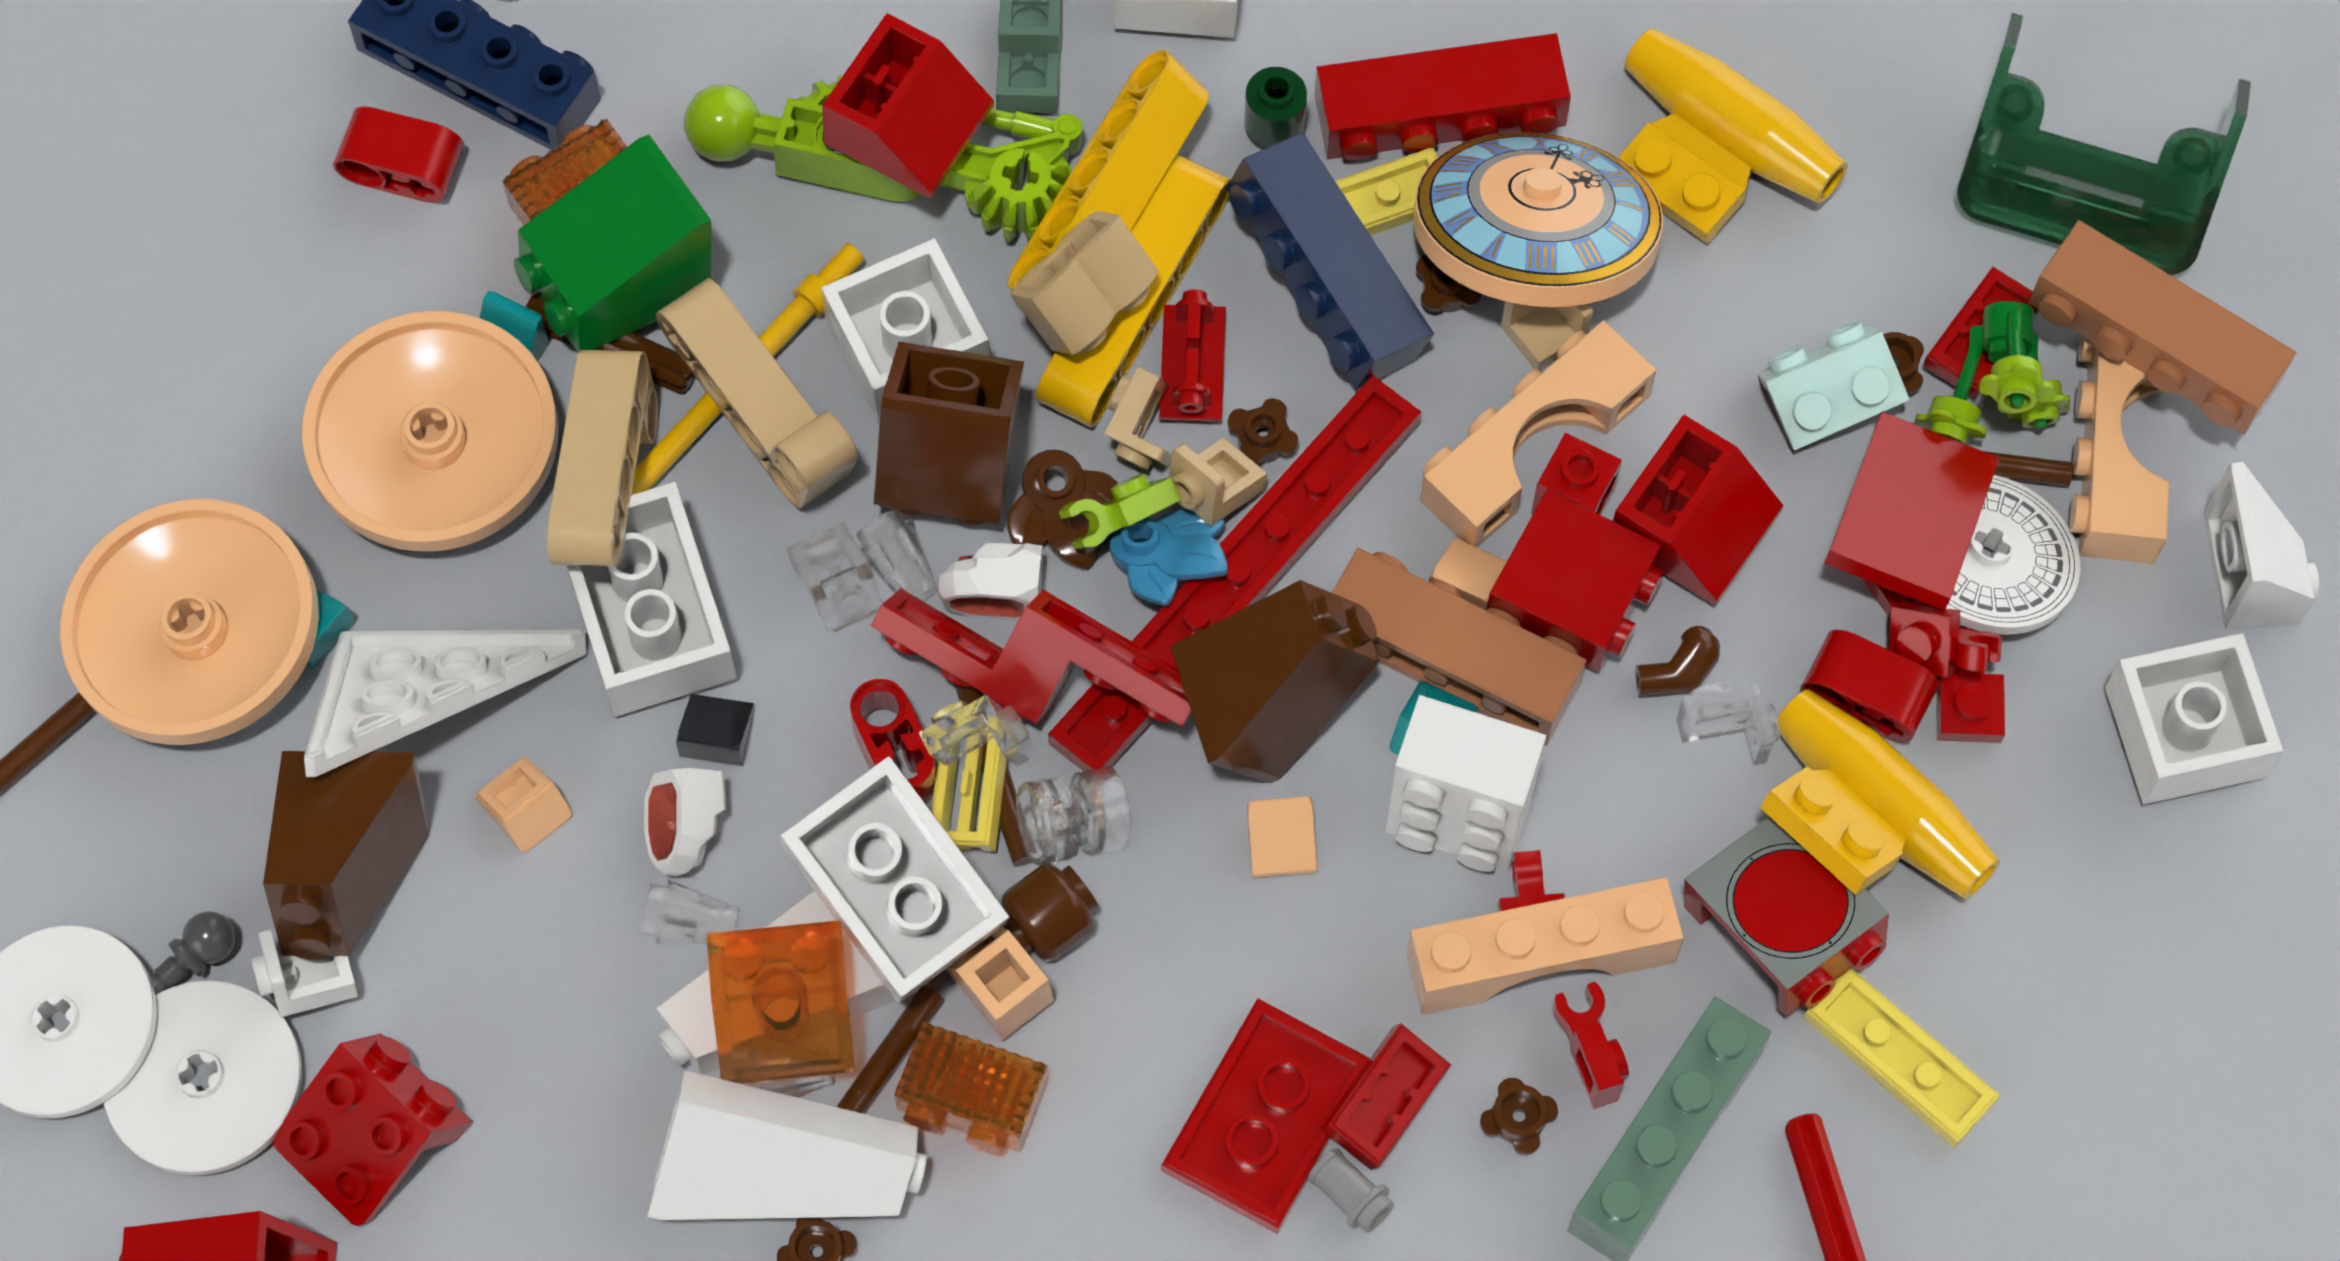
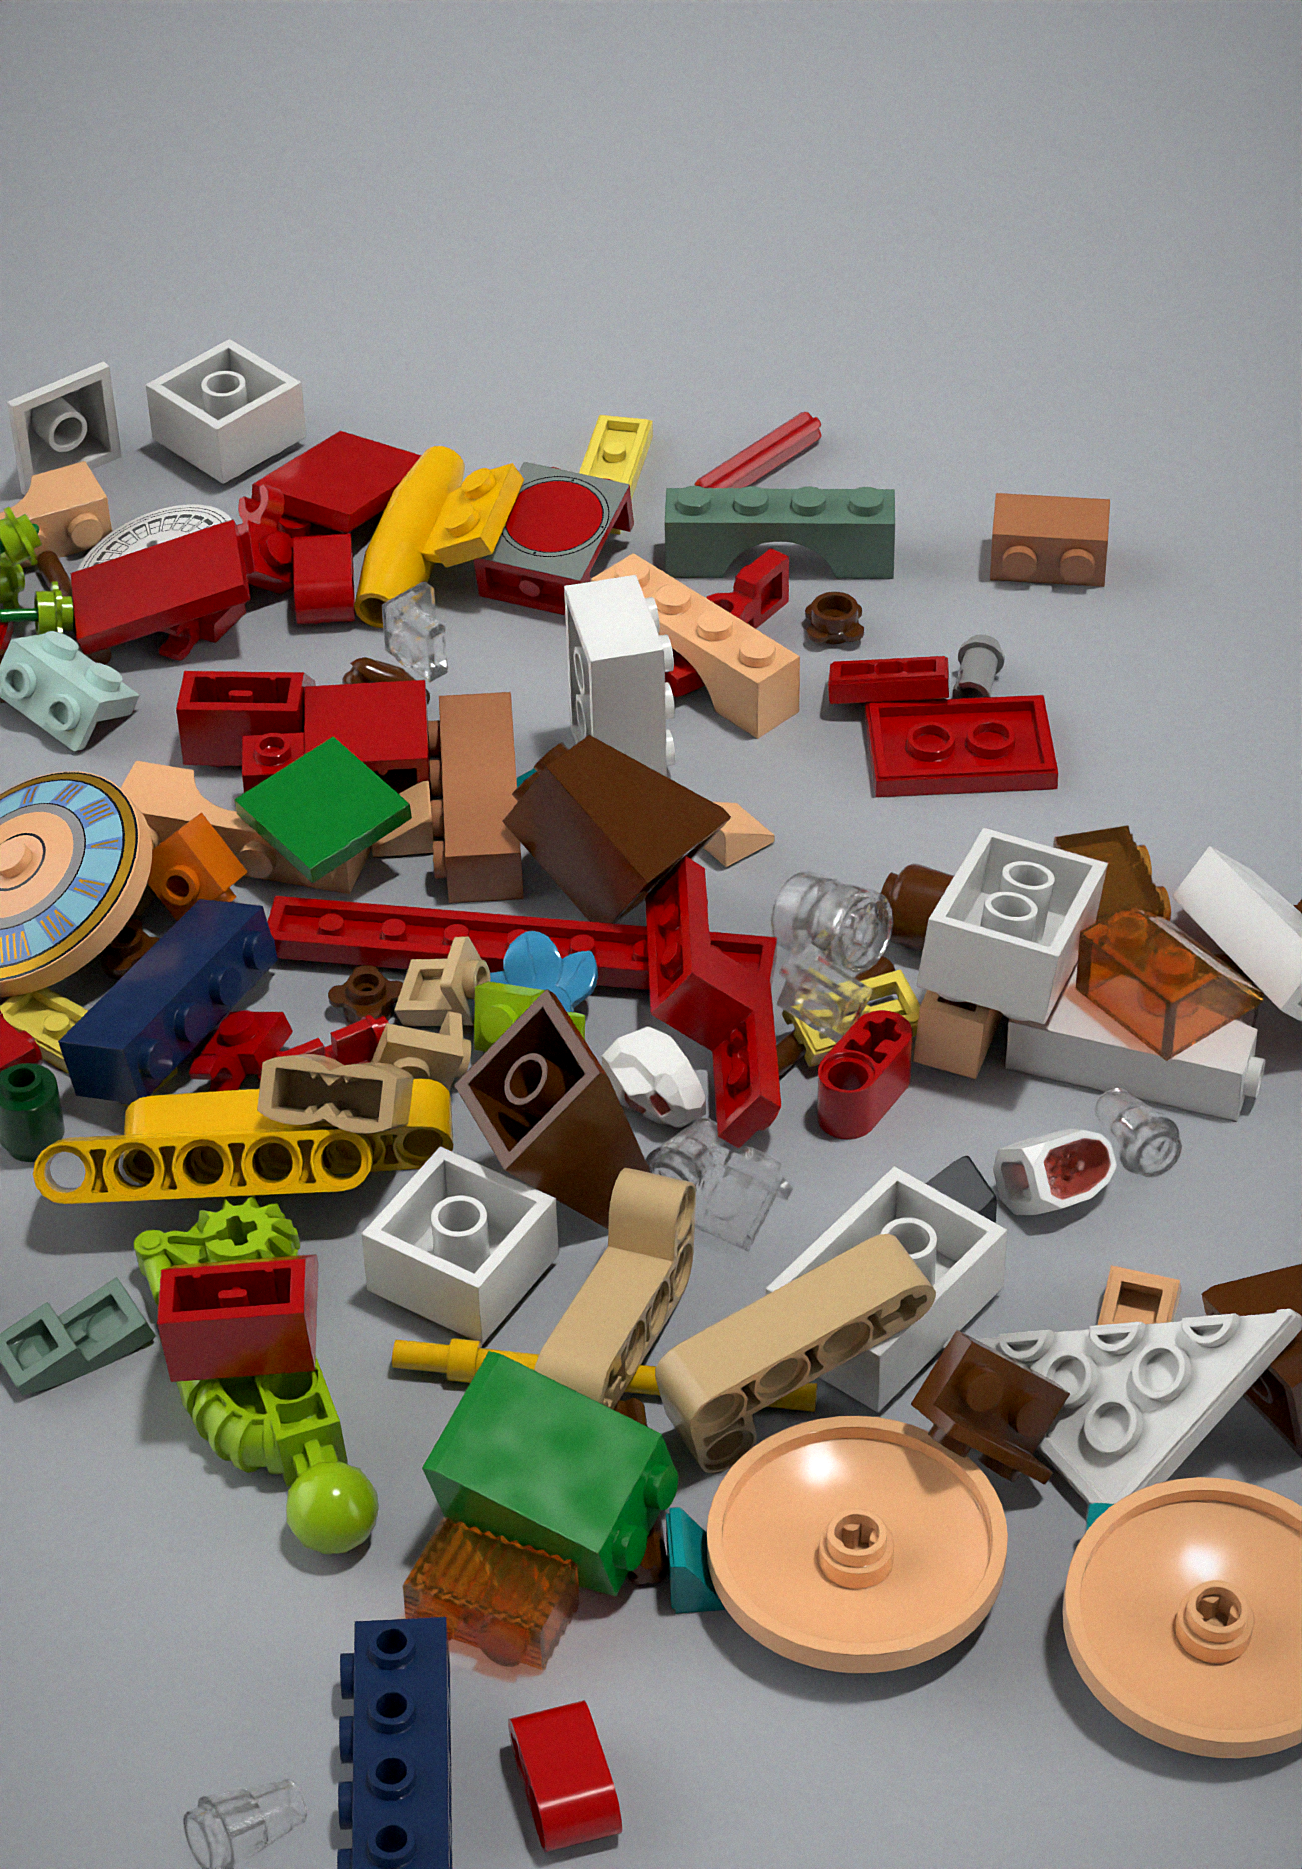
camera: 120 degrees left, 25 degrees down
none -> orange brick [147,812,248,921]
none -> red plate [189,1010,293,1092]
none -> green tile [234,737,412,883]
none -> red tile [251,431,422,533]
none -> reddish brown bracket [910,1330,1070,1485]

